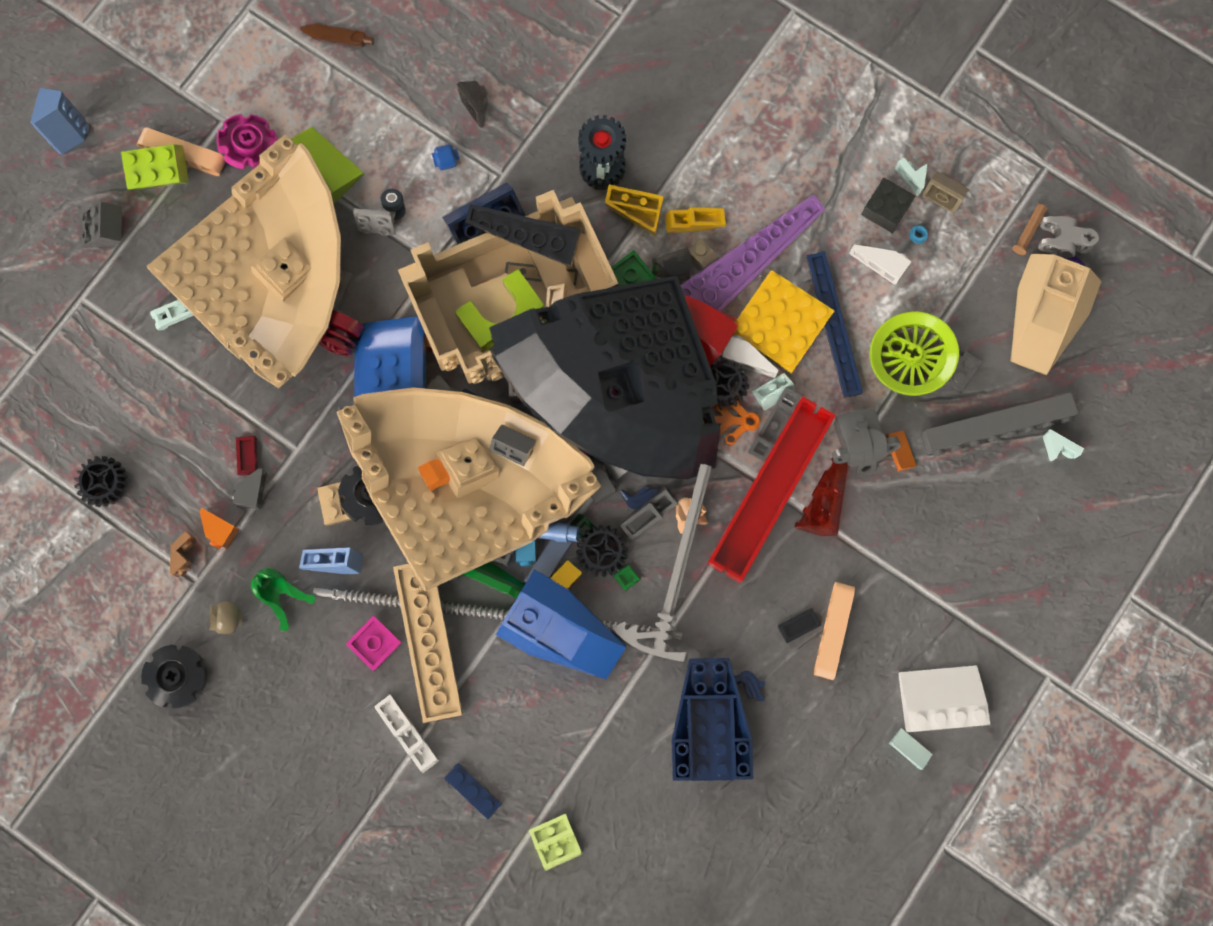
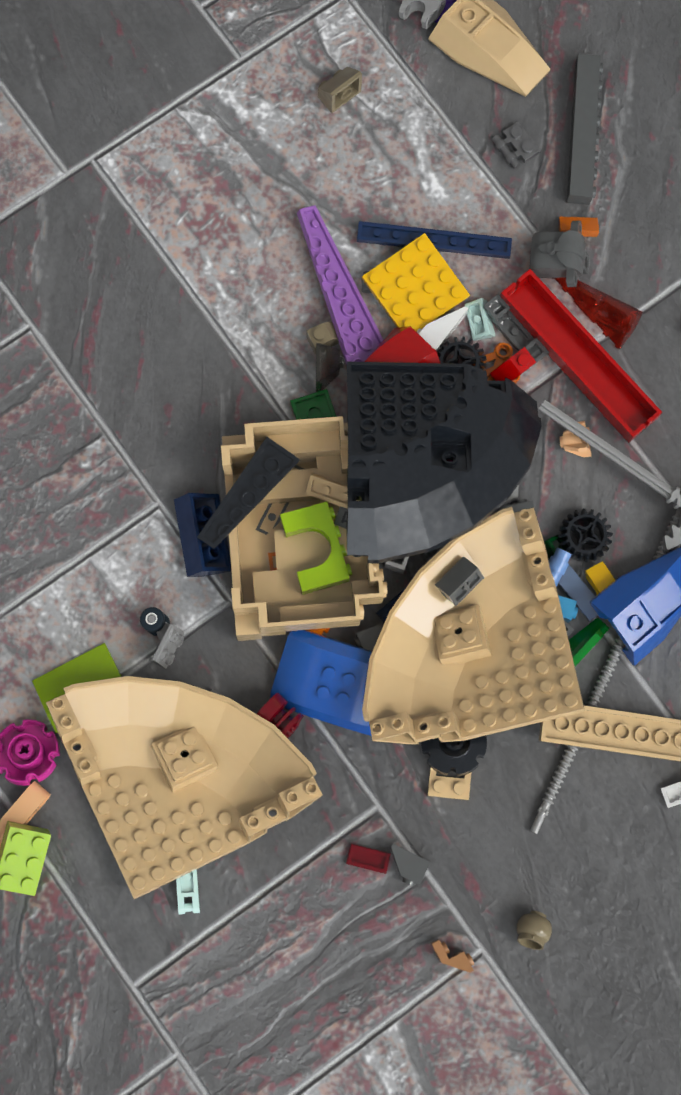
camera: 75 degrees left, 0 degrees up
black gear [74,456,128,508] -> none
dark grey slope [81,201,122,248] -> none
black piece [141,645,207,708] -> none
orange slope [200,508,239,549] -> none
green hair [251,568,316,632] -> none
medium blue slope [299,548,363,574] -> none
dark pink plate [346,615,402,672] -> none
orange piece [418,458,450,491] -> none
blue head [432,144,460,171] -> none
clear smoke slope [457,81,488,128] -> none
black plate [578,115,626,190] -> none
yellow wedge [605,185,664,237] -> none
green tile [613,564,641,592] -> none
dark grey slope [620,486,678,540] -> none
dark blue piece [620,487,658,509] -> none
yellow slope [665,207,726,233] -> none
white slope [849,244,911,285] -> none
pearl dark grey piece [861,177,916,234] -> none
lime piece [870,312,959,396] -> none
light aqua slope [895,158,927,196] -> none
dark azure plate [909,225,928,244] -> none
medium nougat axle [1012,204,1047,255] -> none
light aqua slope [1043,429,1084,461] -> none
none -> red slope [489,347,536,381]

